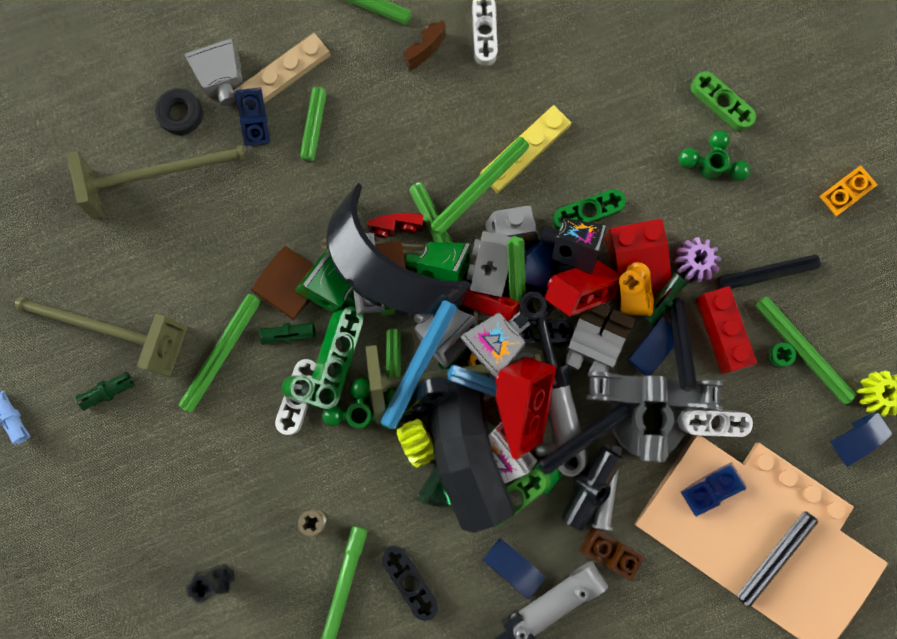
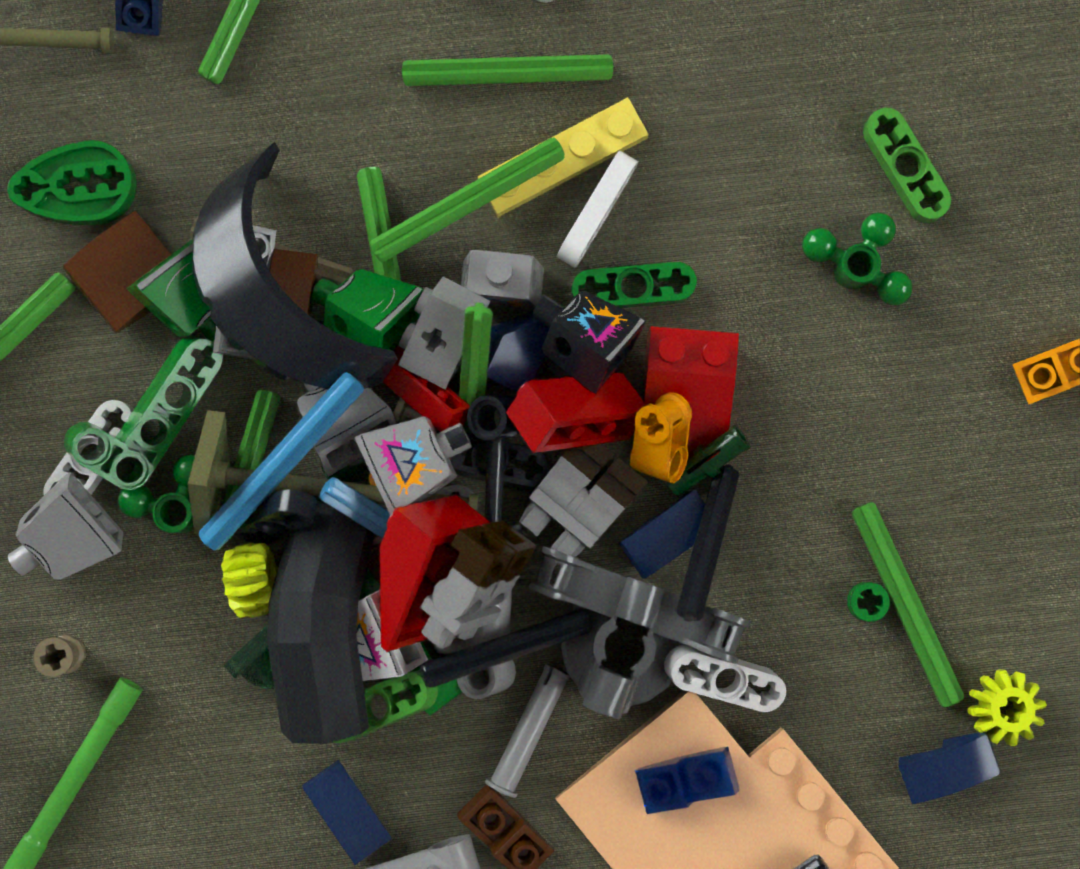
camera: 20 degrees right, 5 degrees up
dark green pin [259,322,316,345] -> none
red slope [367,213,424,239] -> none
black beam [382,546,438,621] -> none
black piece [562,446,624,531] -> none
lavender gear [674,237,722,283] -> none
red brick [695,286,757,374] -> none
black axle [717,254,821,289] -> none
none -> green piece [7,140,137,226]
none -> light grey torso [8,472,123,580]
none -> bright green axle [402,54,613,86]
none -> hips [420,520,537,648]
none -> white beam [557,151,638,268]

